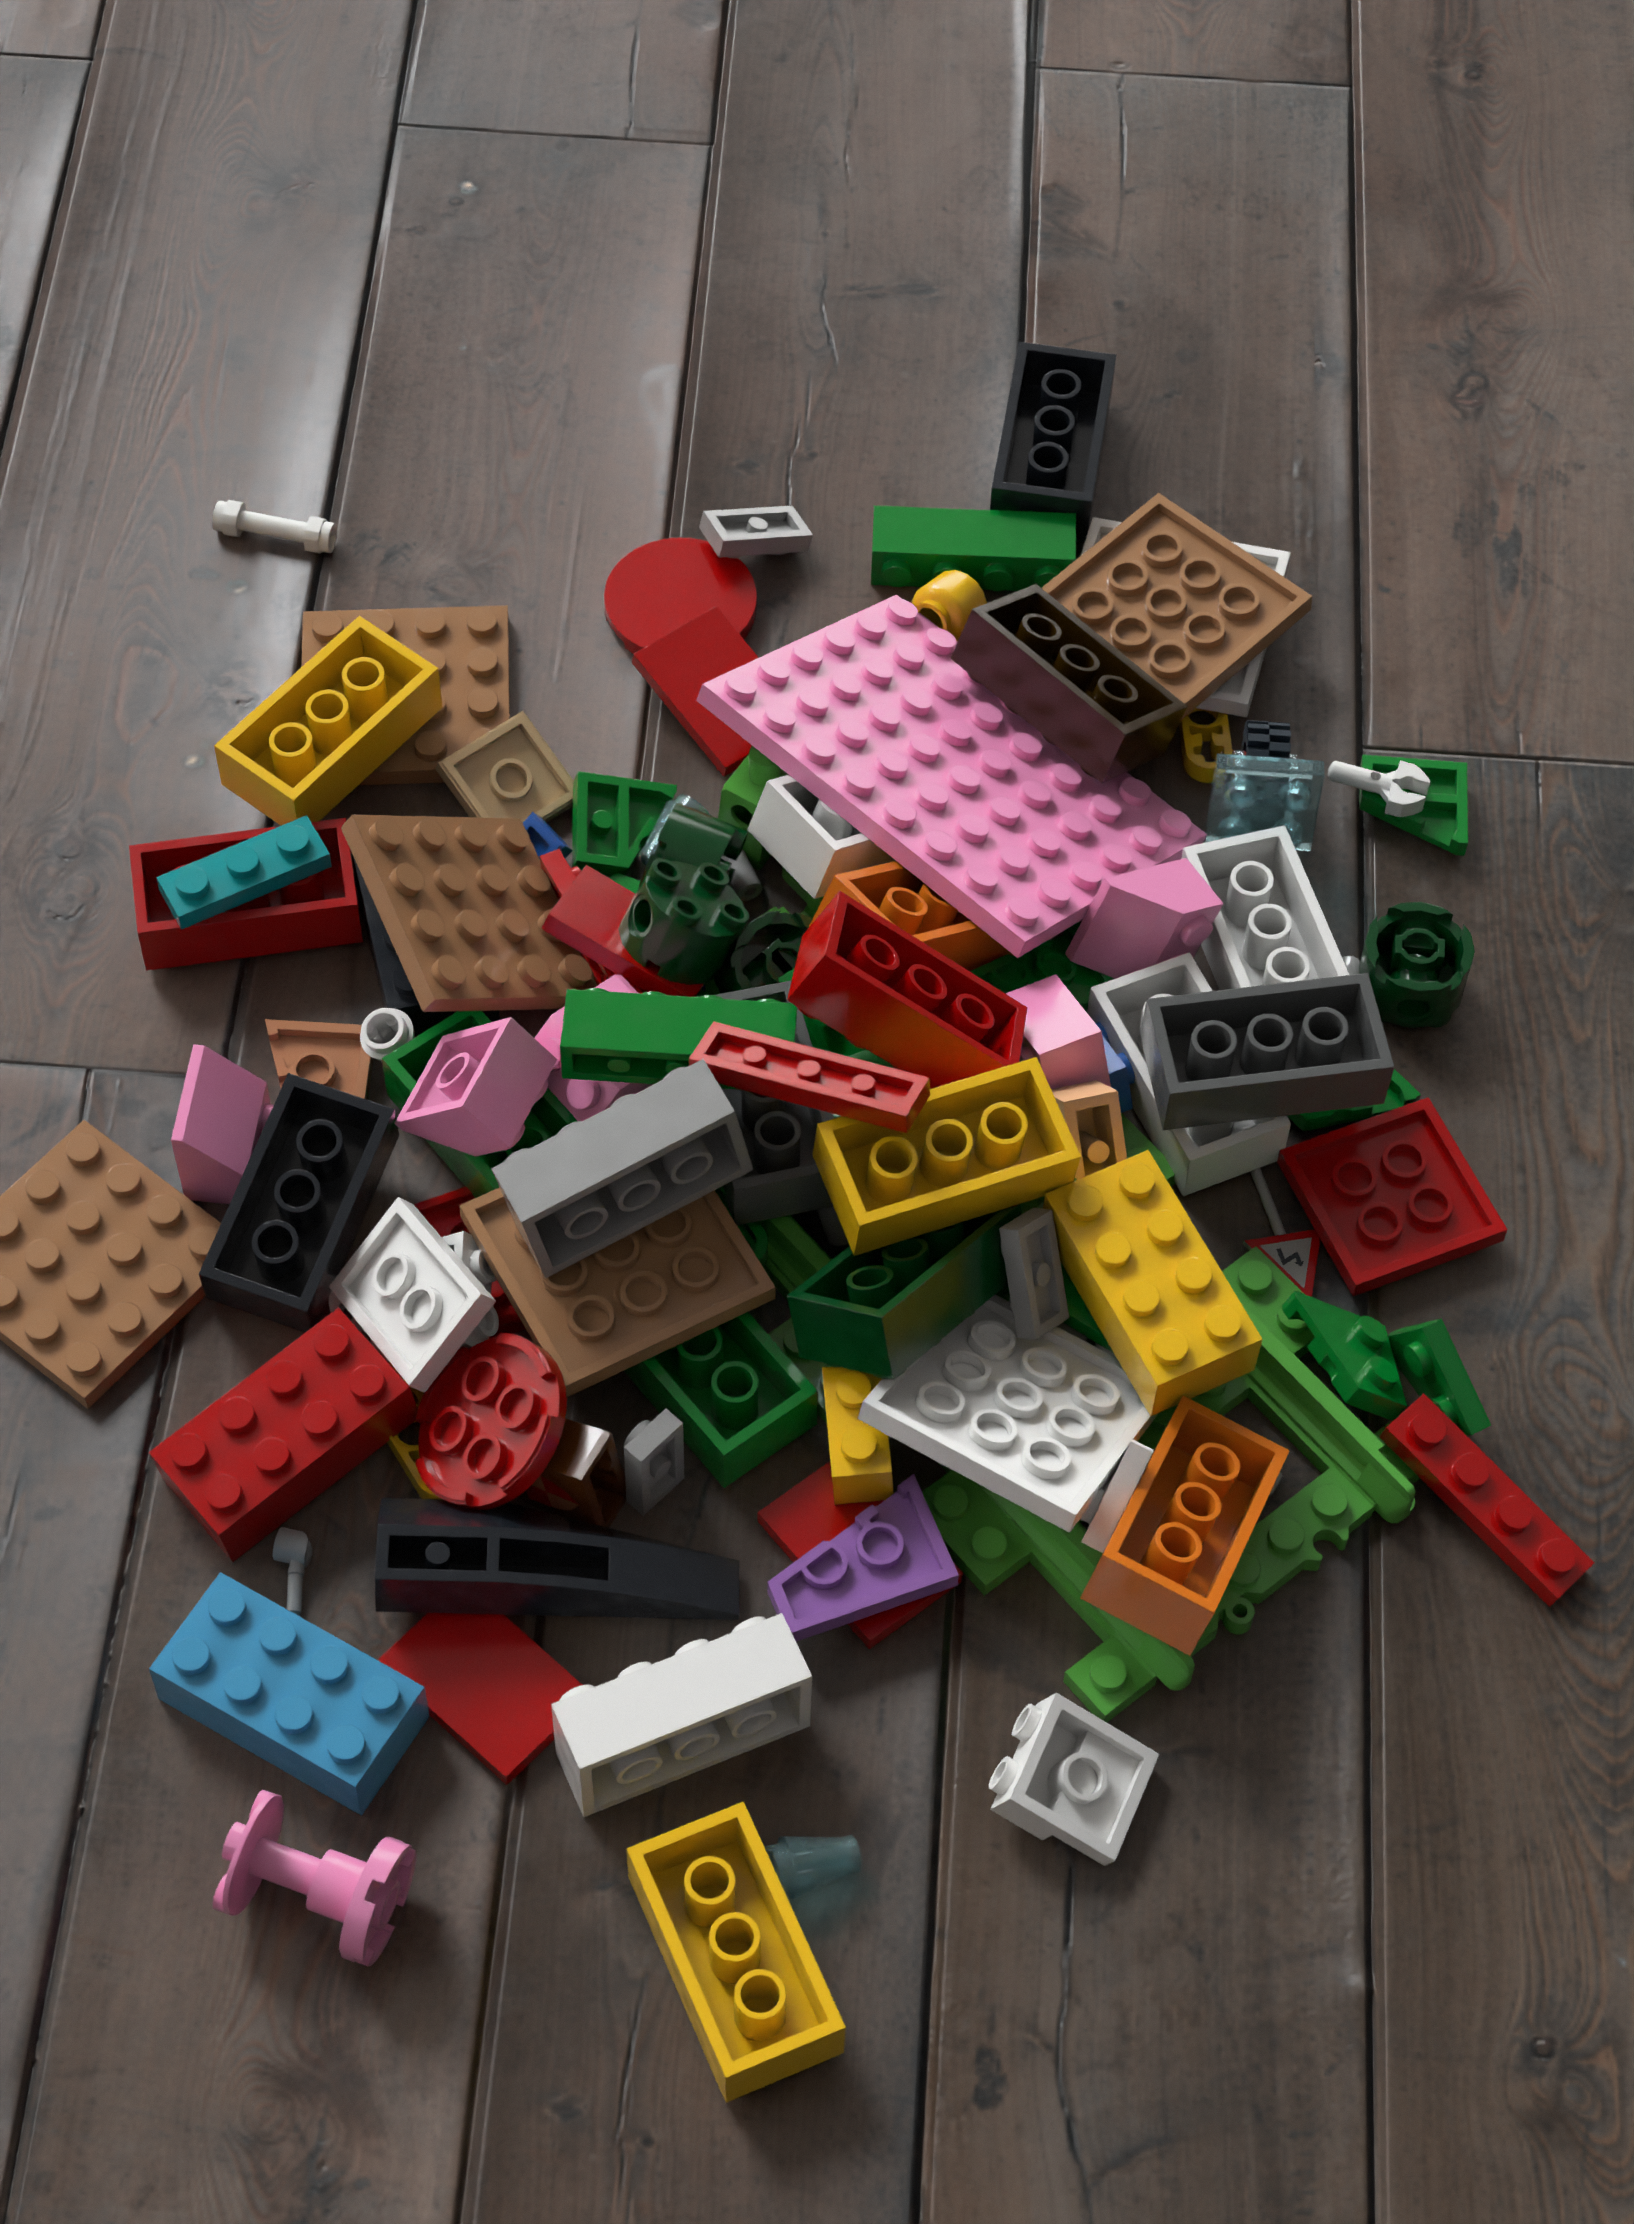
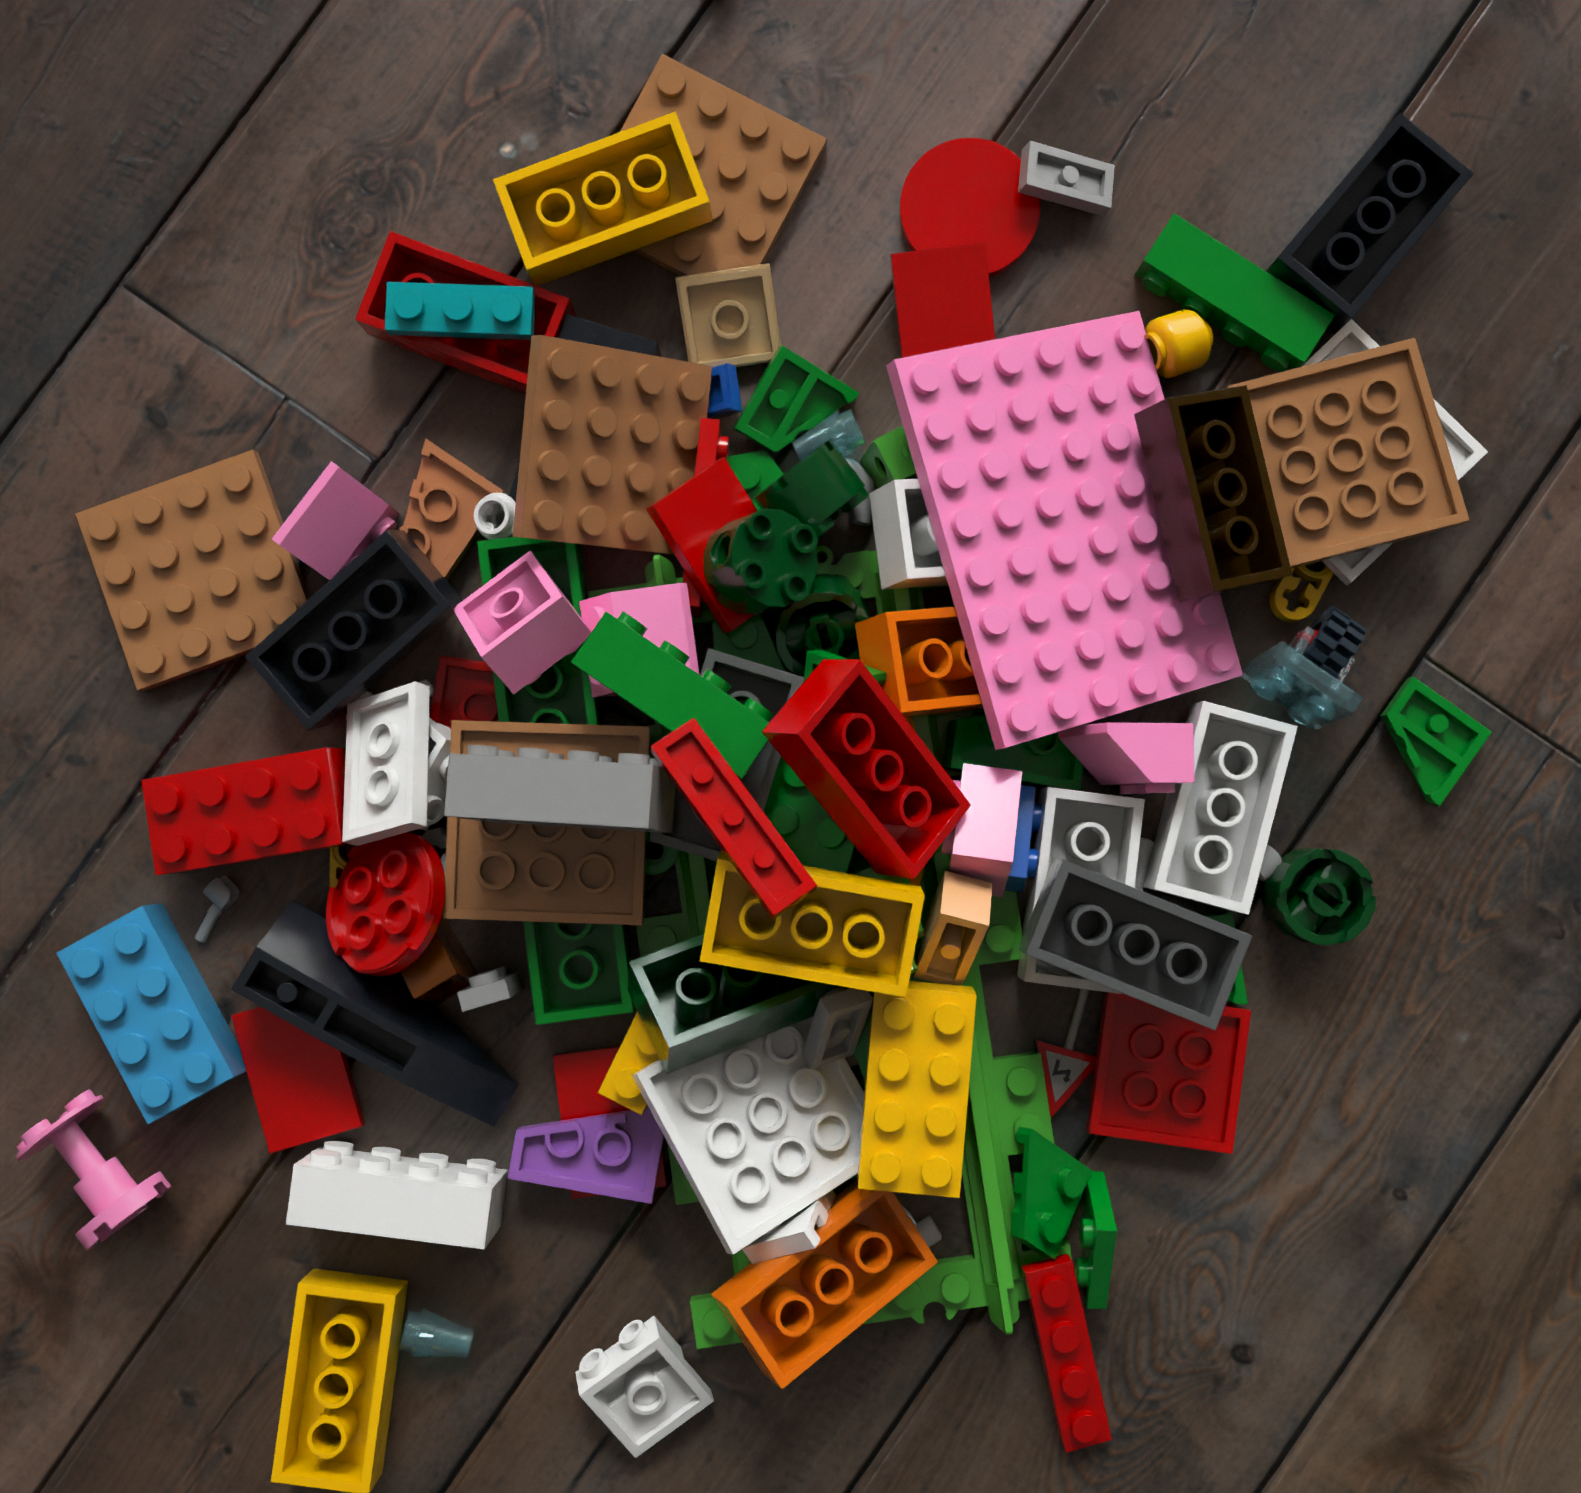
camera: 35 degrees right, 30 degrees up
white bar [1328,761,1430,817] -> none

